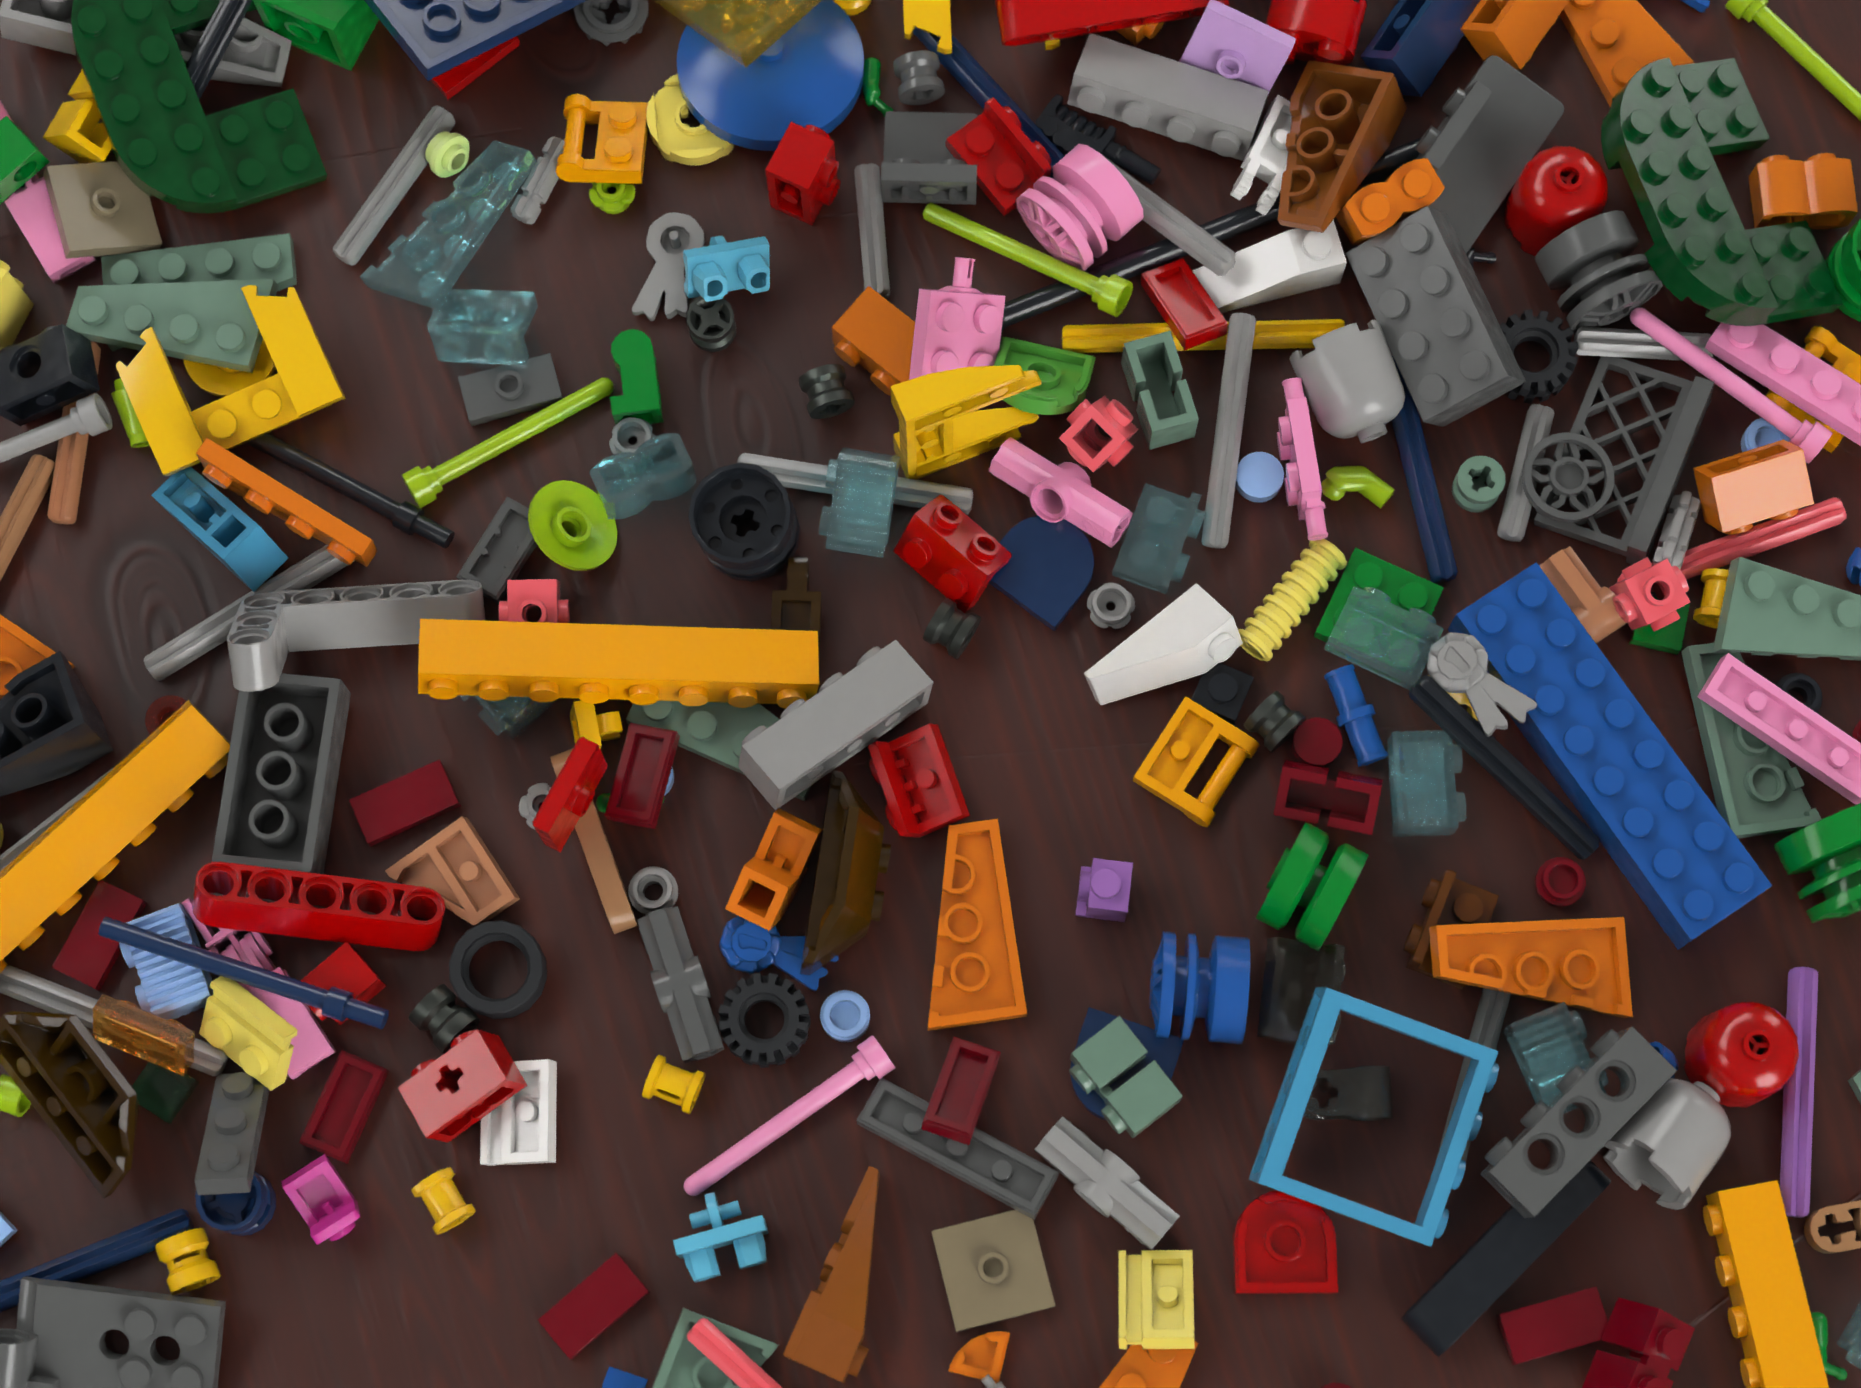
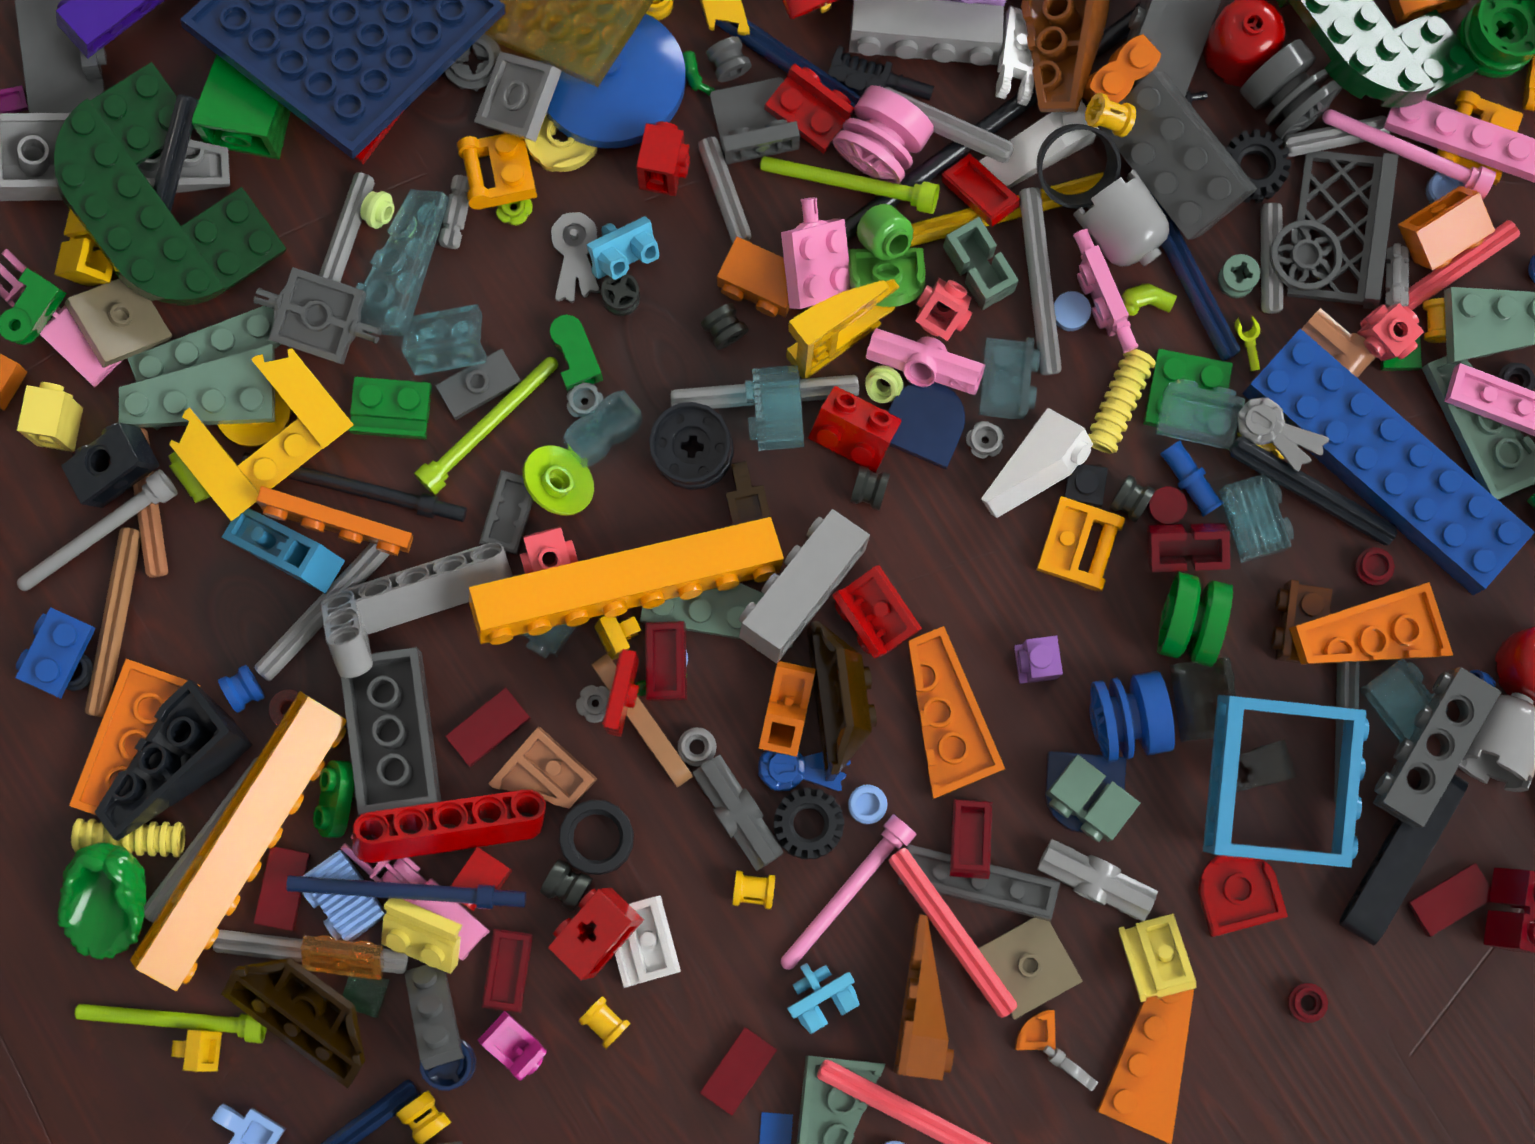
camera: 20 degrees left, 5 degrees up
none -> blue wheel [218,664,265,713]
none -> dark grey plate [254,267,382,365]
none -> green plate [313,760,354,838]
none -> green plate [349,377,432,440]
none -> light grey plate [474,51,562,142]
none -> bright green head [857,204,914,261]
none -> yellowish green plate [865,365,903,403]
none -> coral axle [889,848,1017,1018]
none -> black tyre [1037,124,1121,208]
none -> yellow bush [1085,93,1136,137]
none -> neon yellow hand [1234,315,1261,371]

